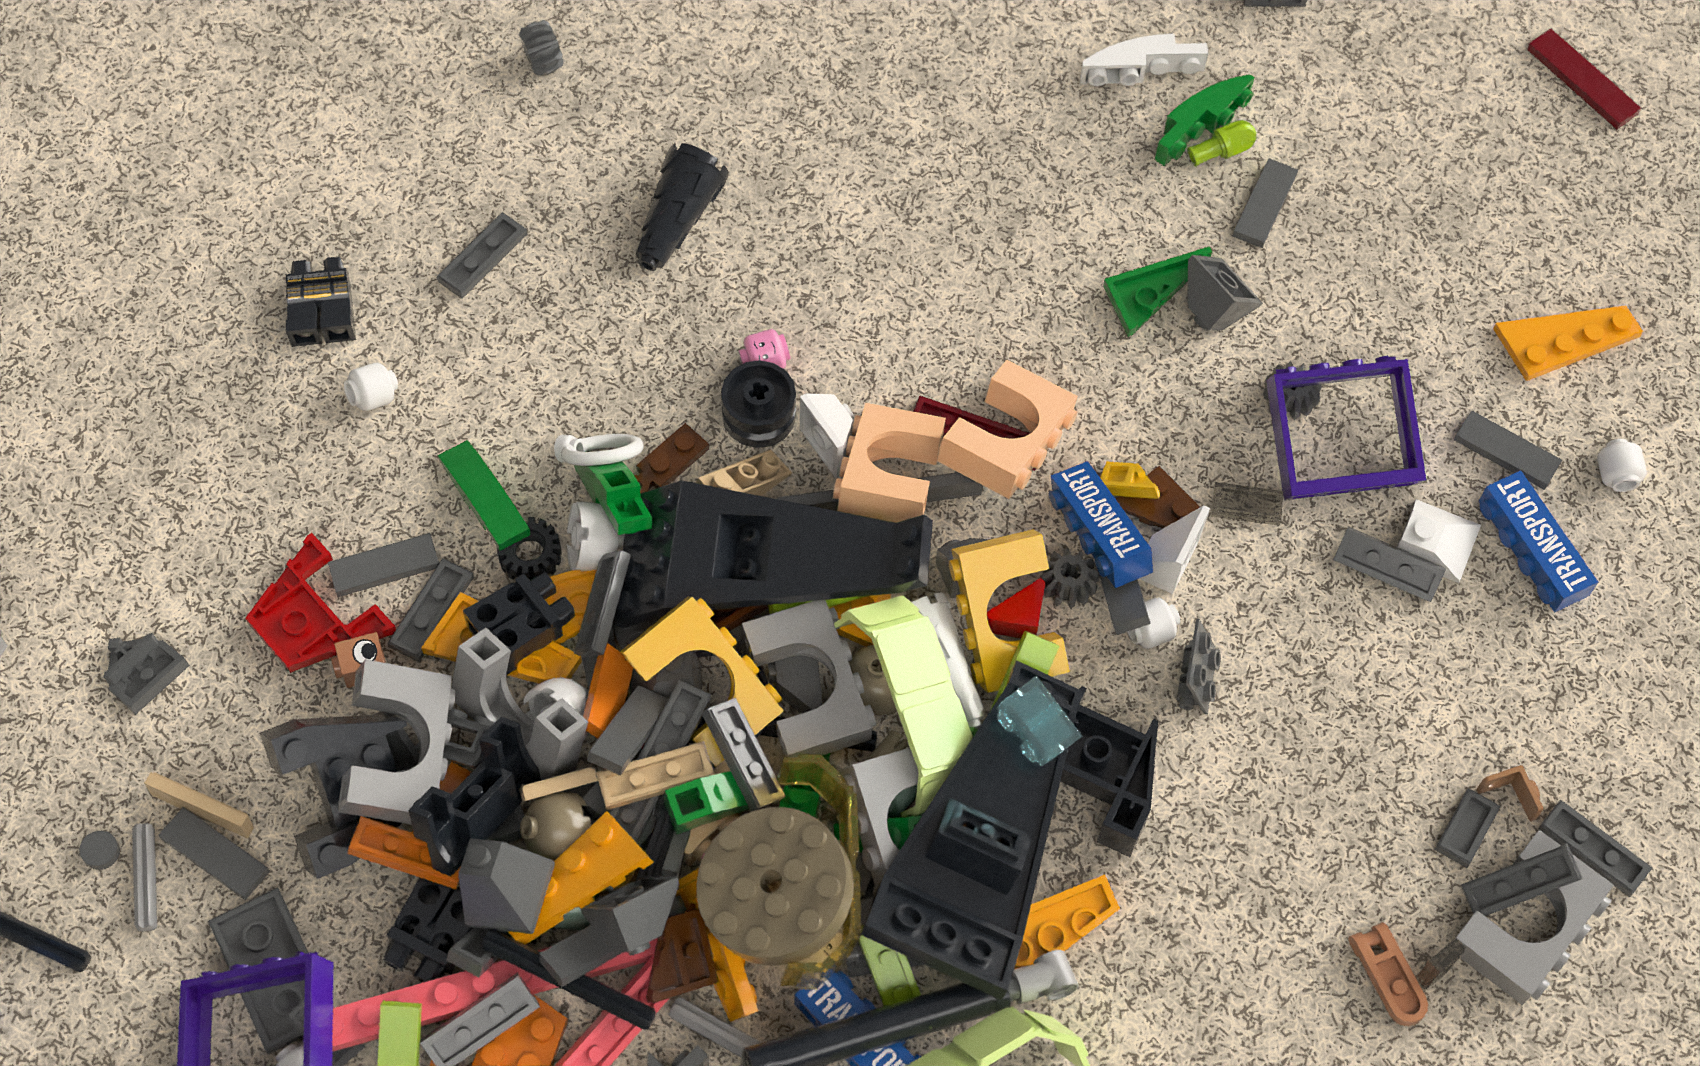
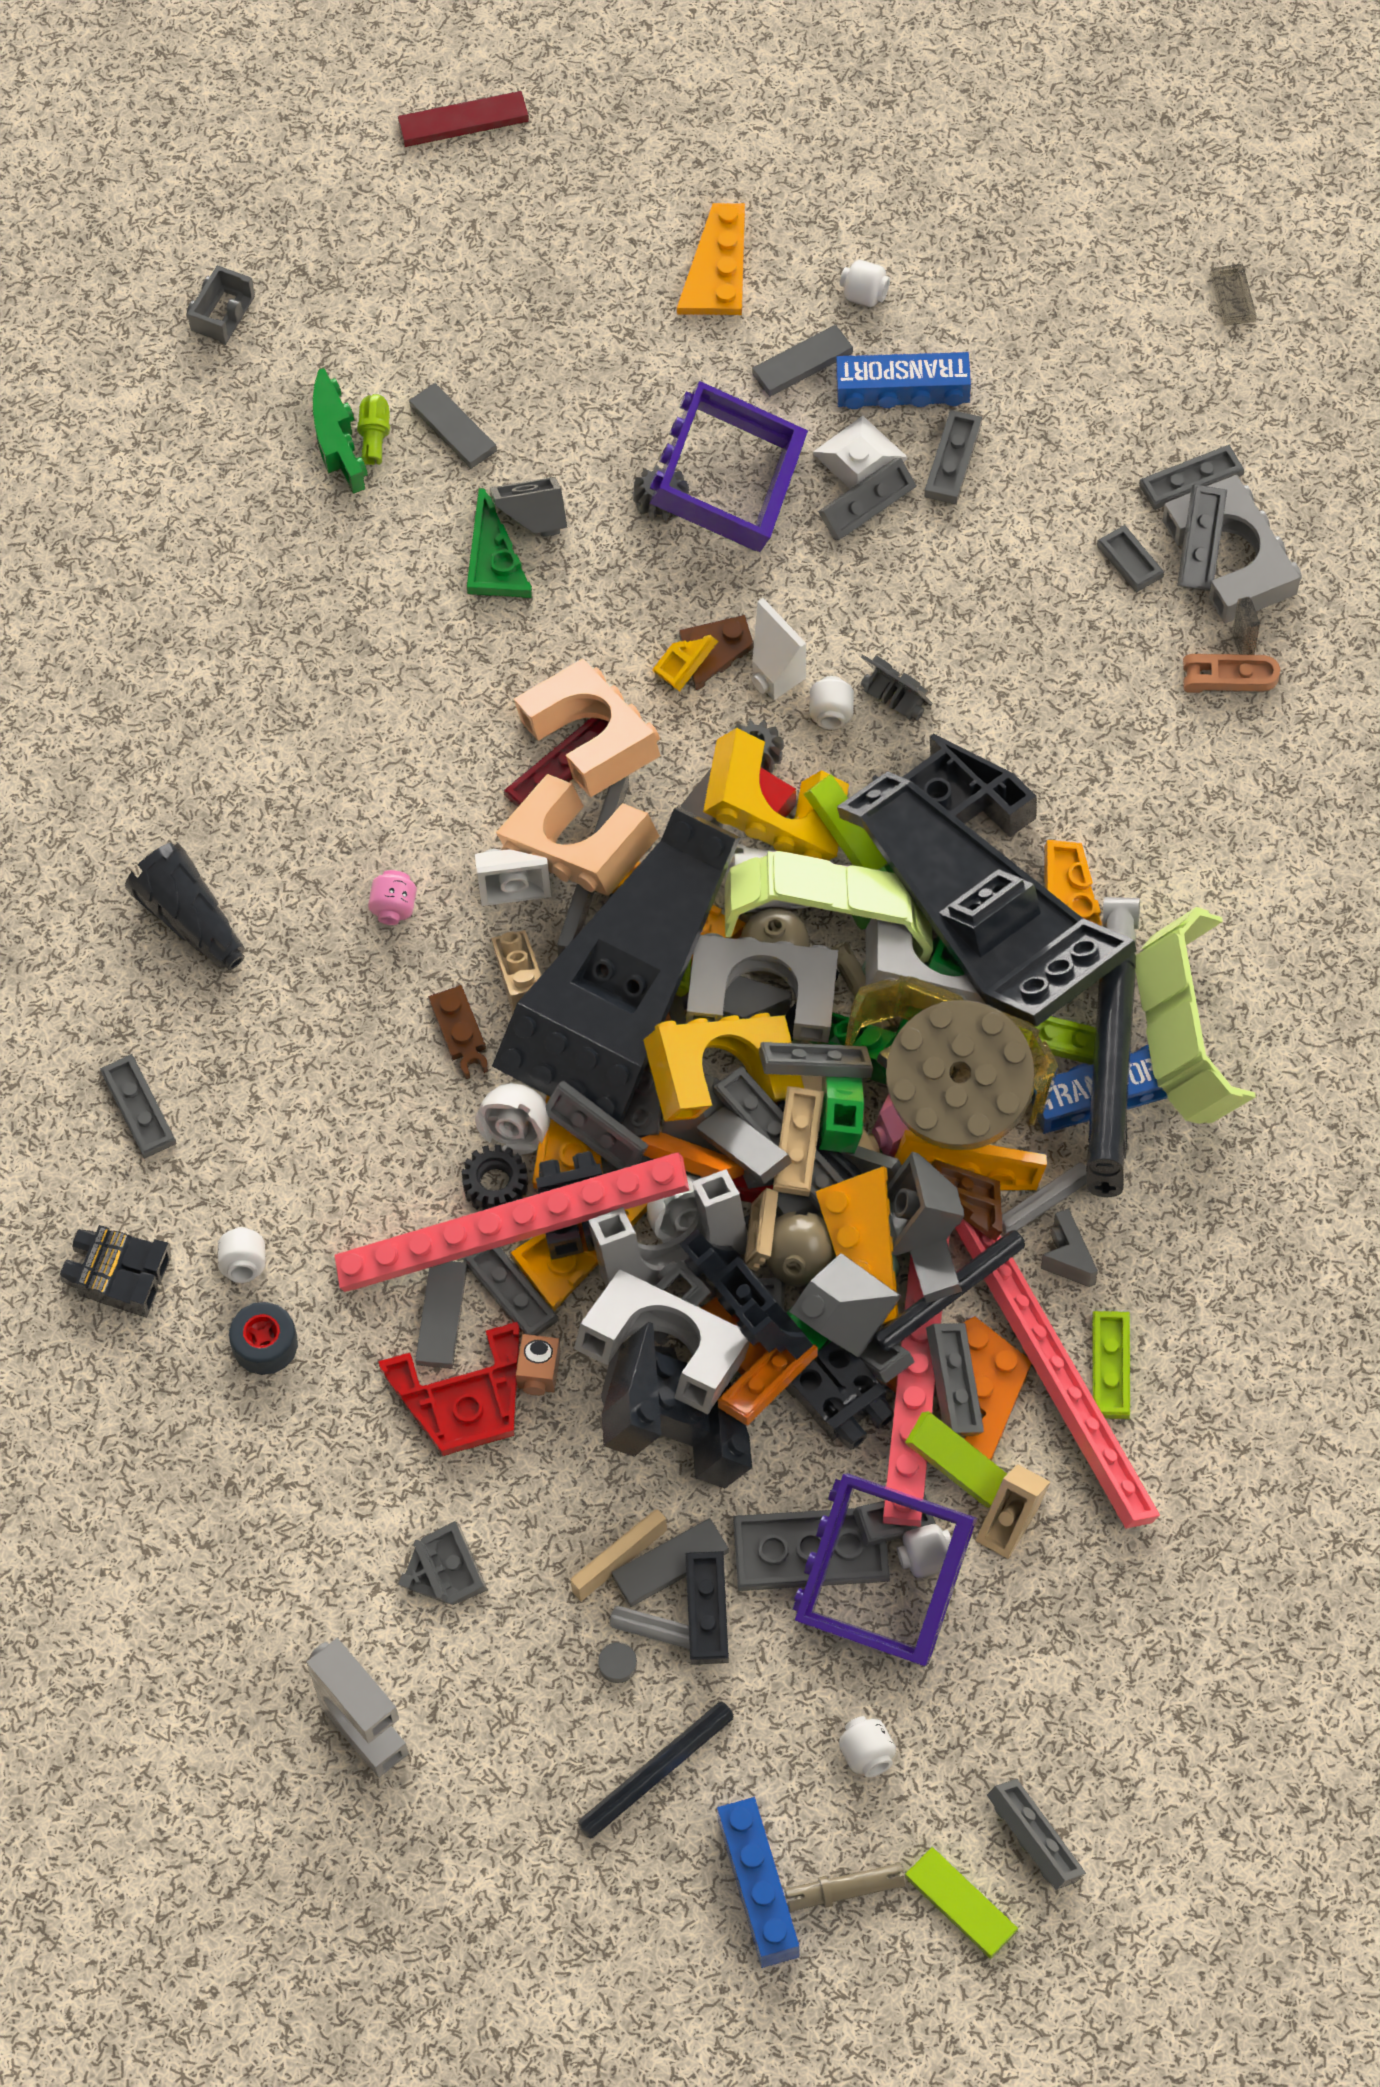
camera: 60 degrees left, 0 degrees up
green slope [437,440,531,551] -> none
white piece [554,434,644,466] -> none
green slope [574,461,652,535] -> none
black wheel [721,360,796,448] -> none
clear light blue brick [996,676,1082,767] -> none
blue brick [1049,461,1153,588] -> none
white slope [1080,34,1208,86] -> none
dark grey tile [1099,573,1151,635] -> none
clear smoke tile [1211,482,1283,526] -> none
medium nougat bracket [1476,765,1543,822] -> none
none -> black wheel [229,1302,298,1375]
none -> coral plate [334,1152,689,1292]
none -> black tile [685,1551,729,1665]
none -> dark grey plate [924,410,982,505]

